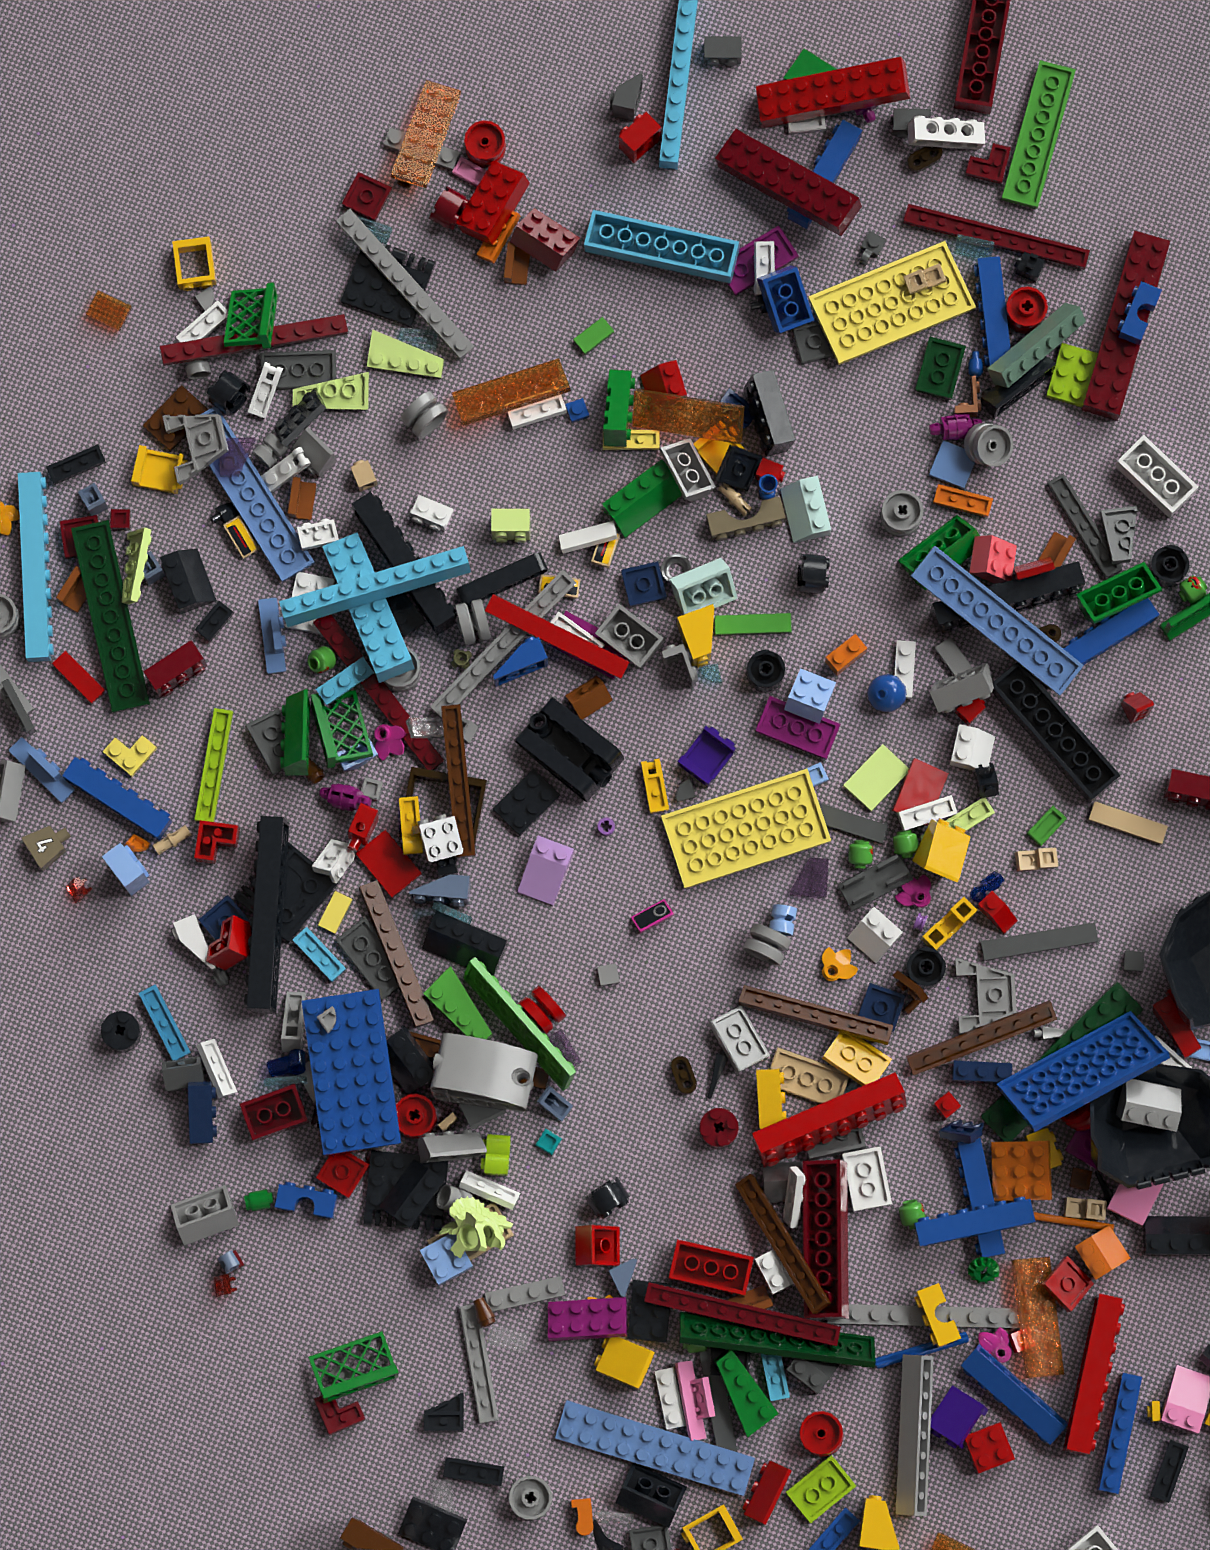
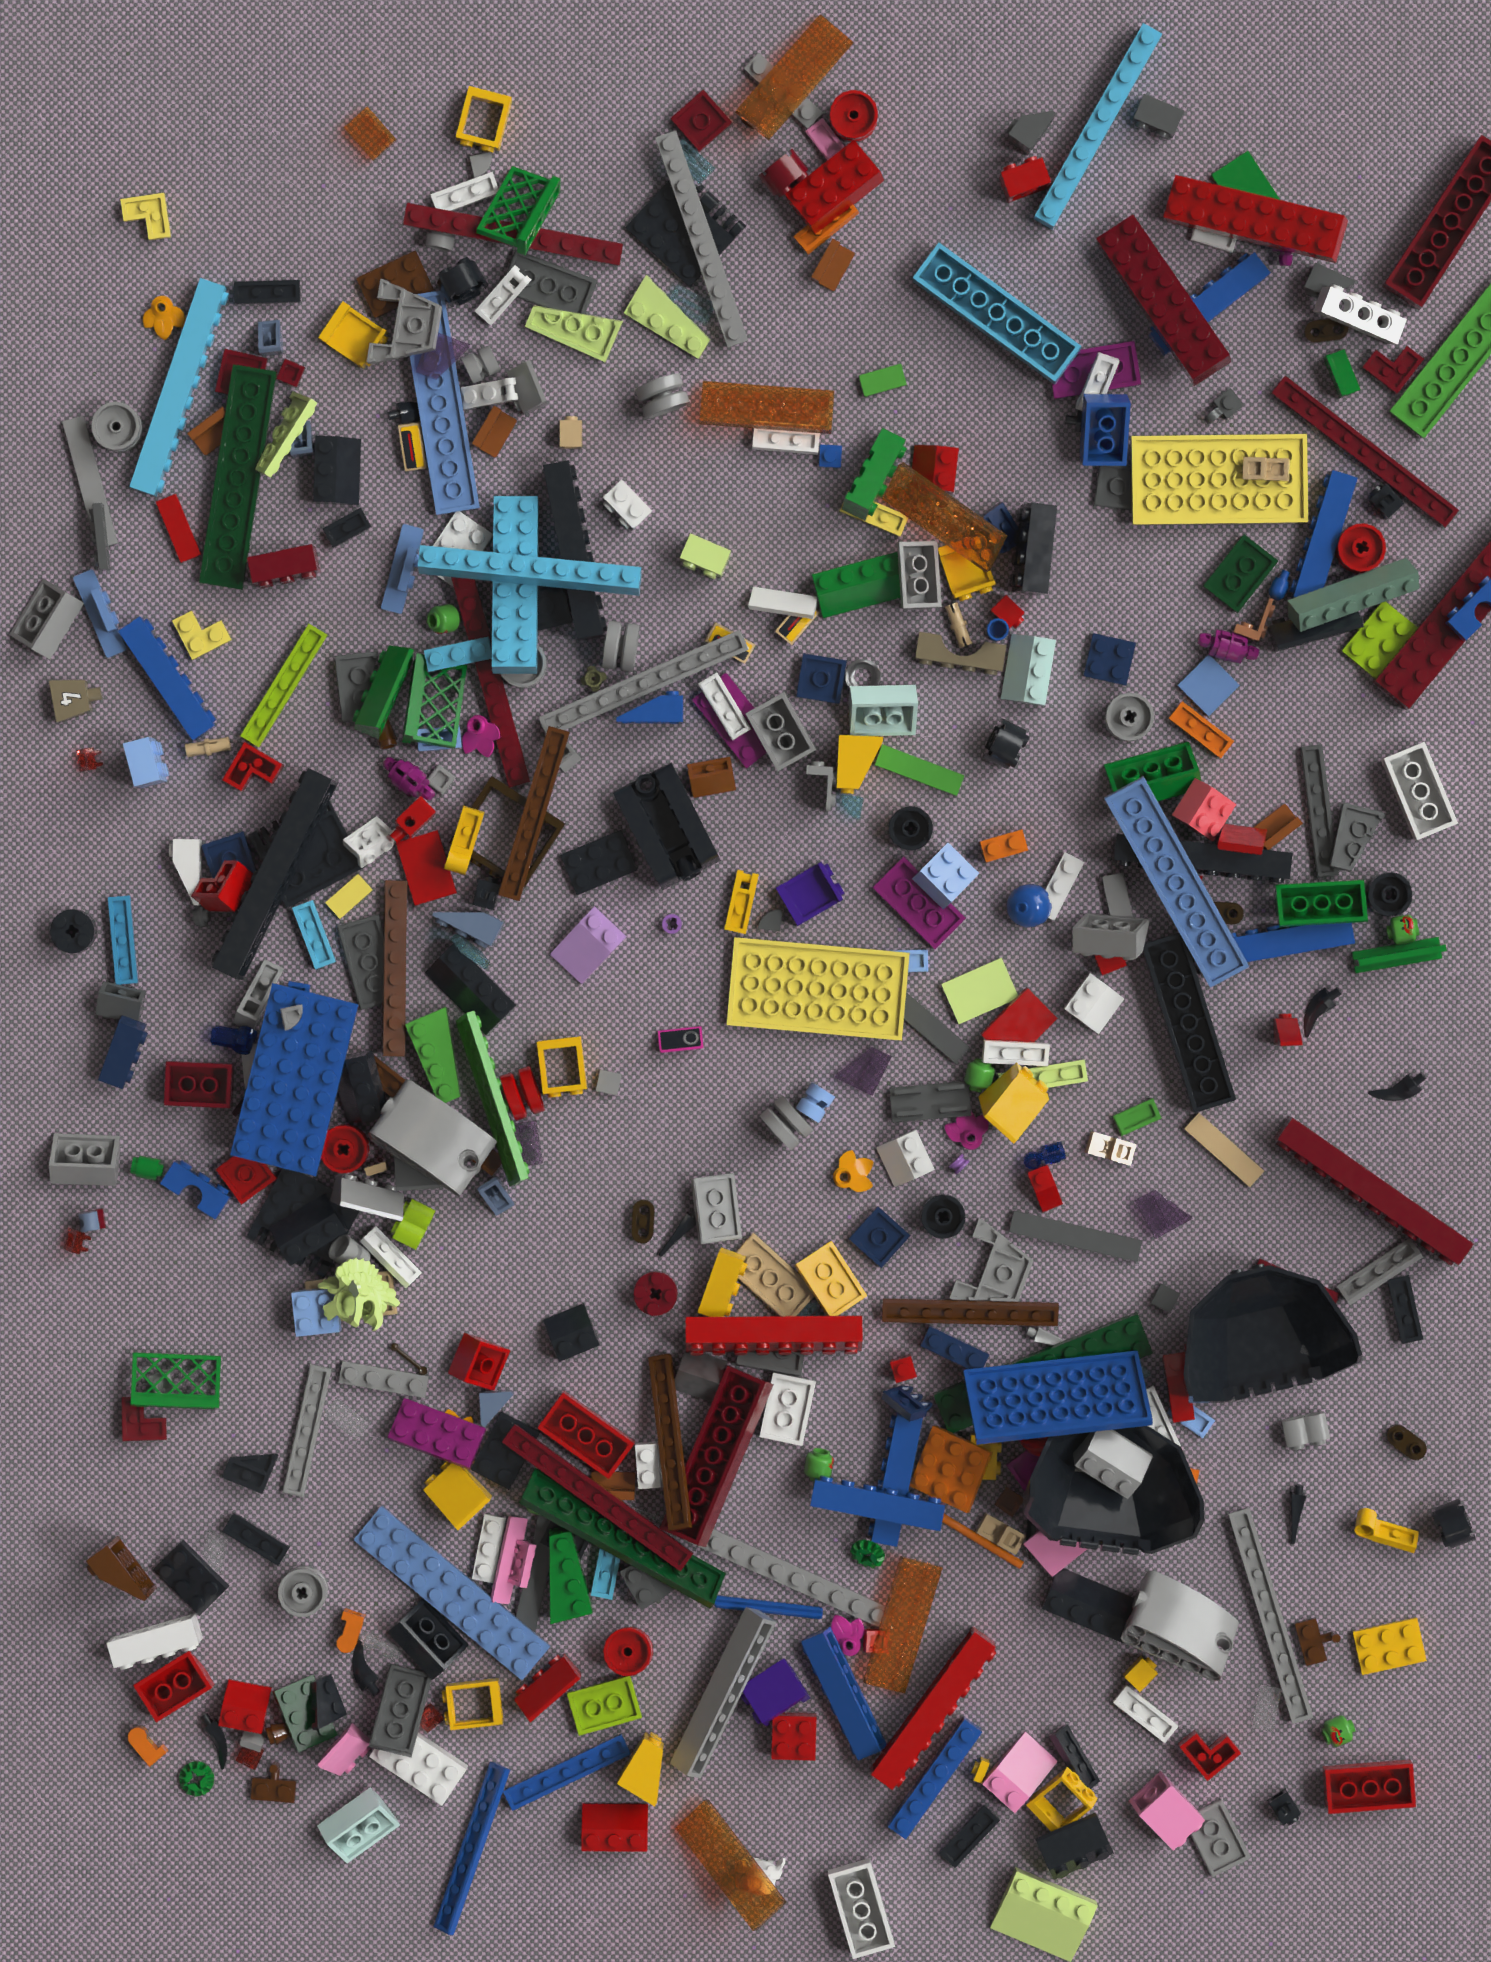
camera: 20 degrees right, 10 degrees up
orange tile [124,834,150,852] -> none
white plate [196,1039,237,1098] -> none
clear light blue tile [264,1075,307,1087] -> none
black plate [274,389,326,447] -> none
white bracket [297,519,339,551] -> none
clear plate [406,717,444,738] -> none
bracket [412,814,463,862] -> none
black beam [456,552,549,607] -> none
reddish brown cone [473,1297,496,1328] -> none
red tile [485,594,630,679] -> none
dark red brick [510,208,580,272] -> none
teal tile [535,1128,562,1155] -> none
black brick [584,1177,630,1219] -> none
black tile [715,445,762,491] -> none
reddish brown plate [738,985,893,1045] -> none
white plate [783,1166,805,1228] -> none
bright green head [848,840,874,869] -> none
reddish brown plate [892,970,929,1015] -> none
yellow arch [914,1283,961,1348] -> none
yellow arch [921,897,977,950] -> none
clear light blue tile [954,234,994,258] -> none
light grey wheel [964,423,1013,466] -> none
black brick [975,762,999,798] -> none
red plate [1041,1256,1094,1312] -> none
orange slope [1075,1225,1131,1280] -> none
none -> dark brown hinge [390,1343,428,1375]
none -> yellow window [537,1036,587,1098]
none -> black slope [543,1303,601,1362]
none -> dark blue plate [1083,633,1136,686]
none -> clear purple wing [1134,1190,1193,1239]
none -> black bar [1304,987,1342,1038]
none -> green panel [1323,349,1361,399]

